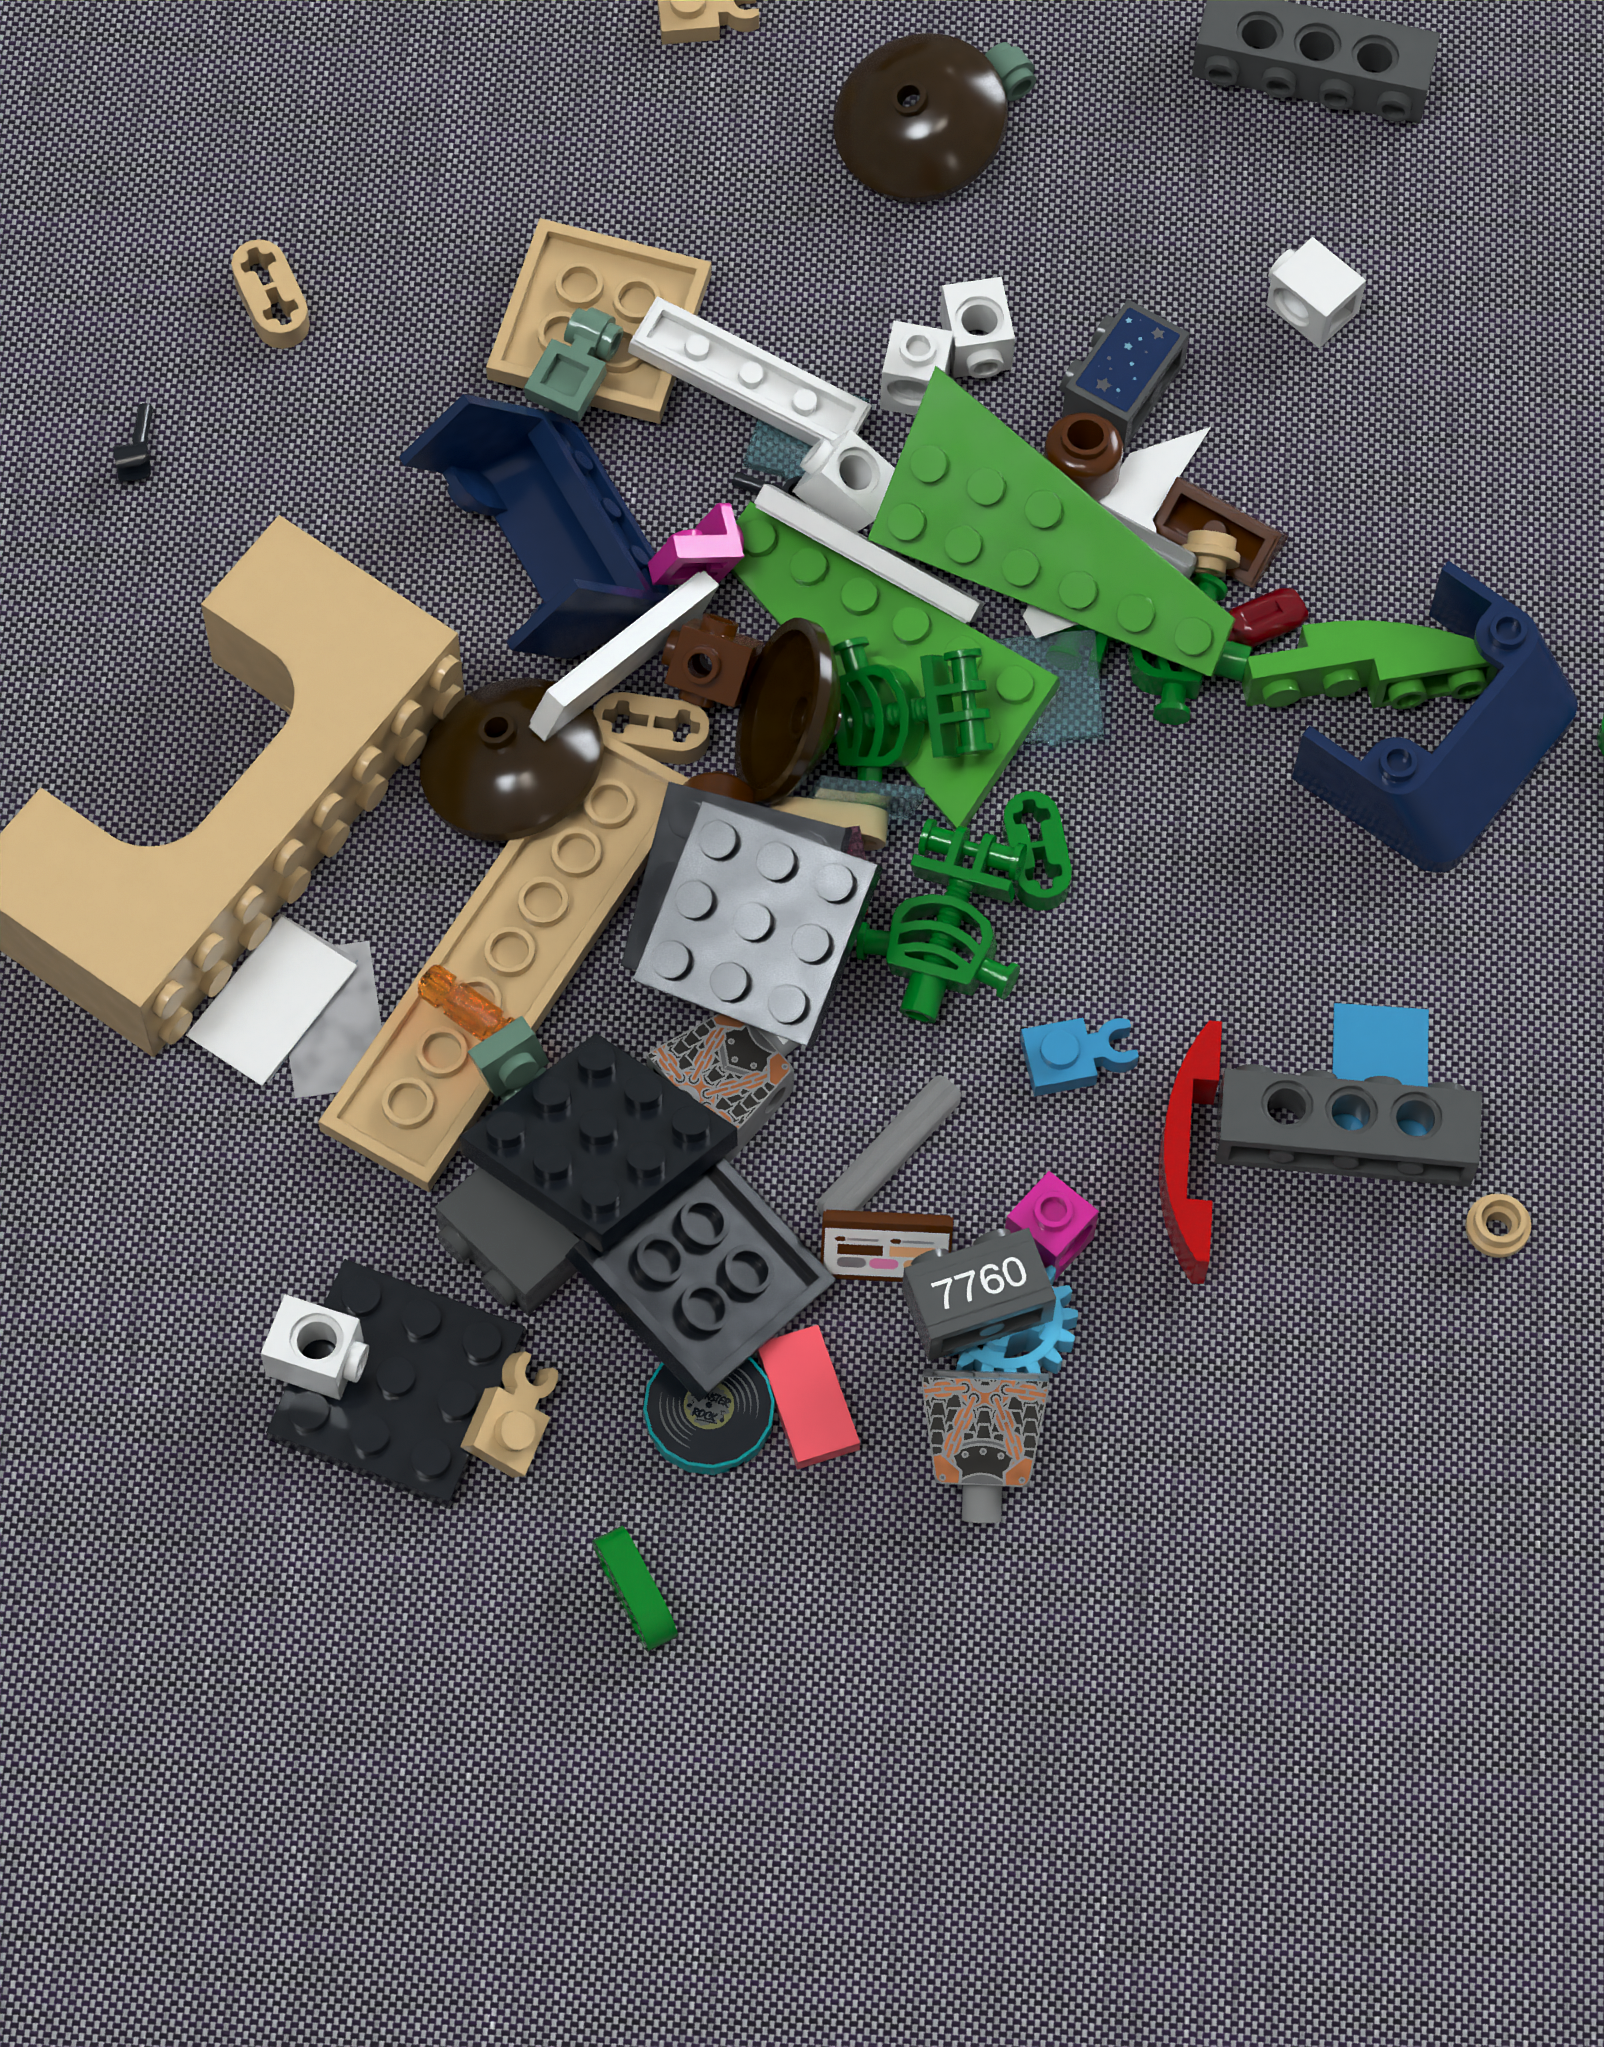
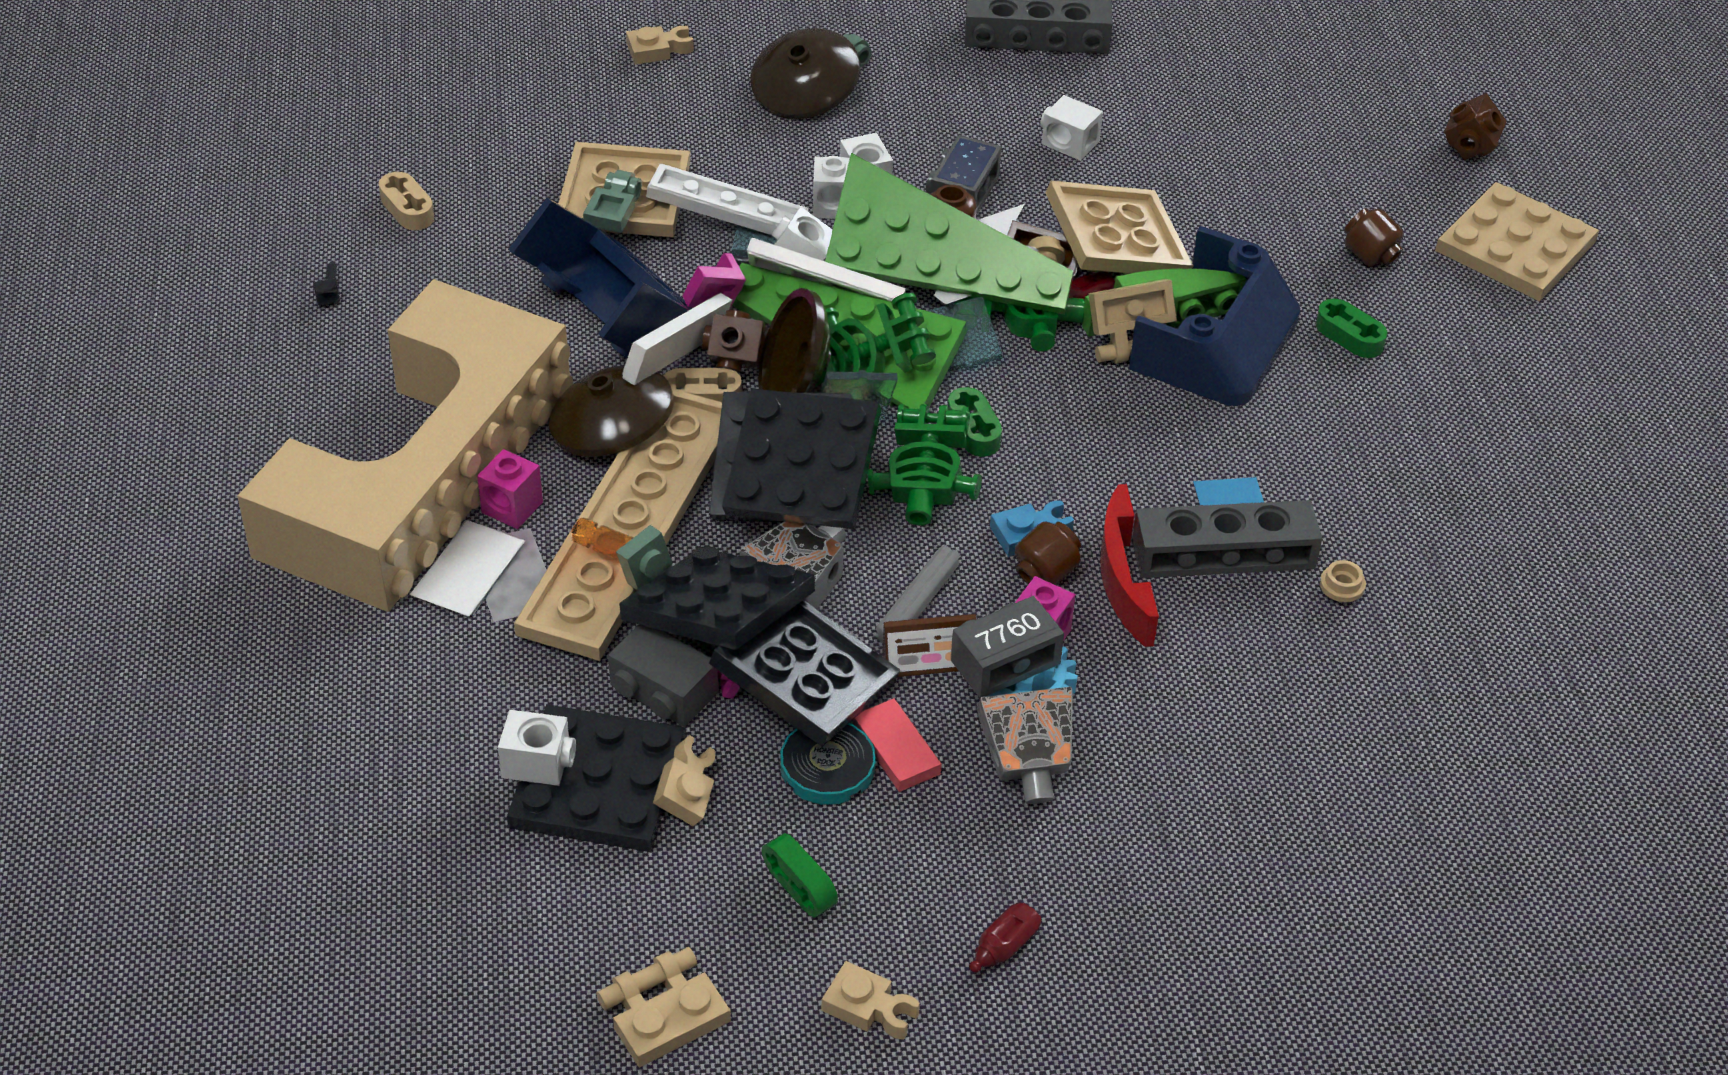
camera: 10 degrees left, 20 degrees down
none -> dark pink brick [477,449,543,529]
none -> tan plate [596,947,731,1068]
none -> tan plate [821,961,920,1039]
none -> dark red piece [969,902,1042,973]
none -> reddish brown head [1015,521,1081,586]
none -> tan plate [1046,181,1193,274]
none -> tan plate [1088,279,1177,364]

